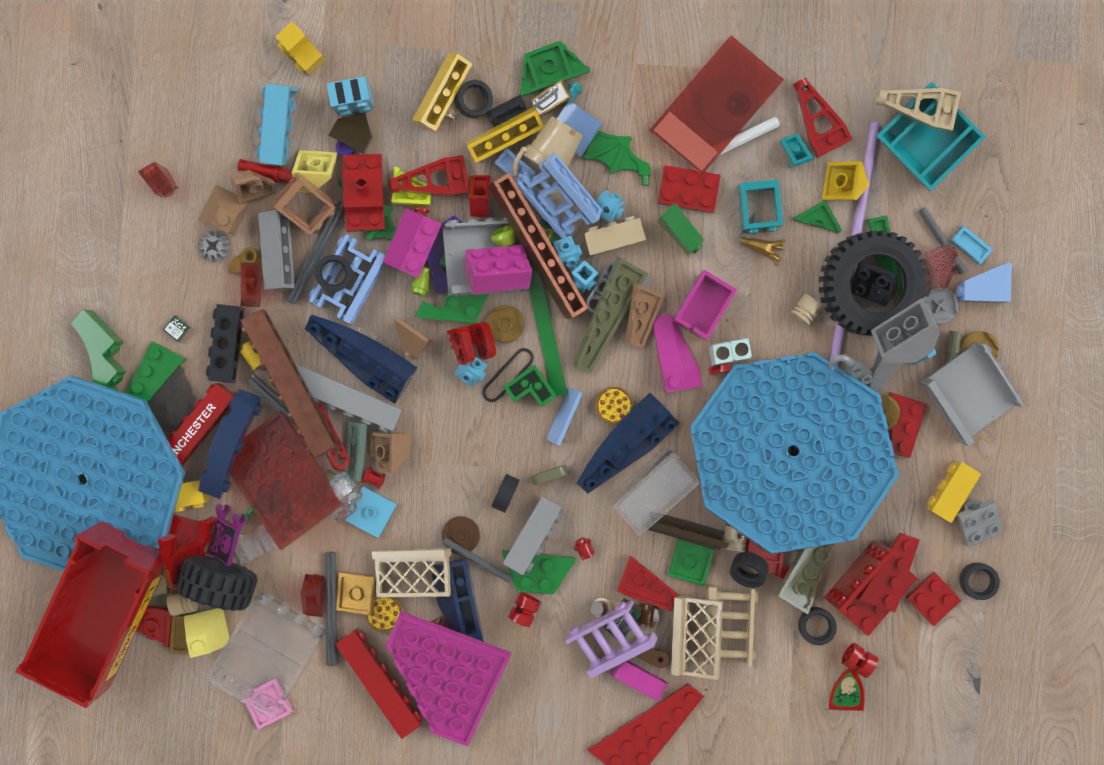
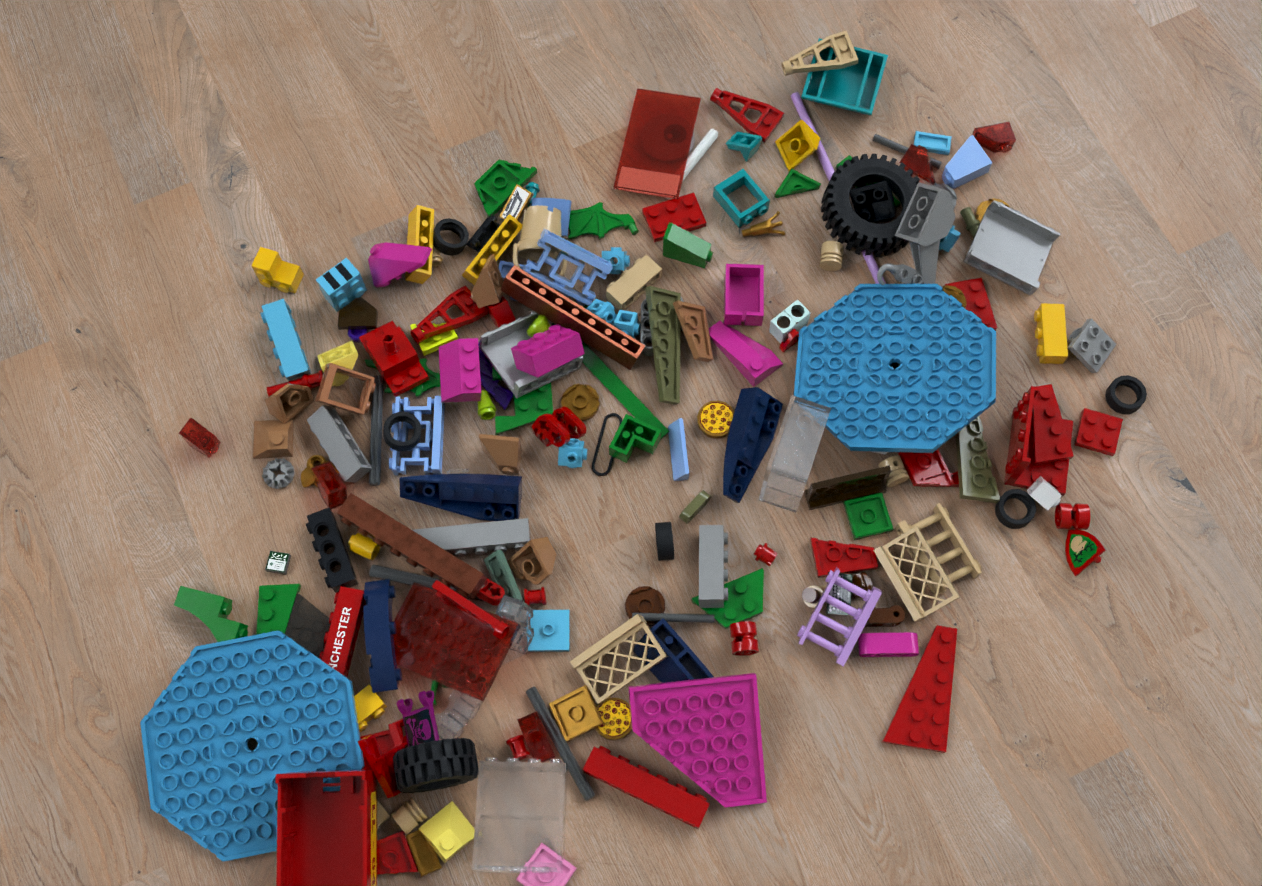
camera: 30 degrees left, 20 degrees down
black tyre [730,552,769,588] -> none
none -> dark pink wedge [368,242,432,288]
none -> red plate [431,580,510,640]
none -> medium nougat slope [471,254,504,308]
none -> red bush [506,735,531,762]
none -> clear red slope [972,121,1016,153]
none -> white brick [1027,476,1062,510]

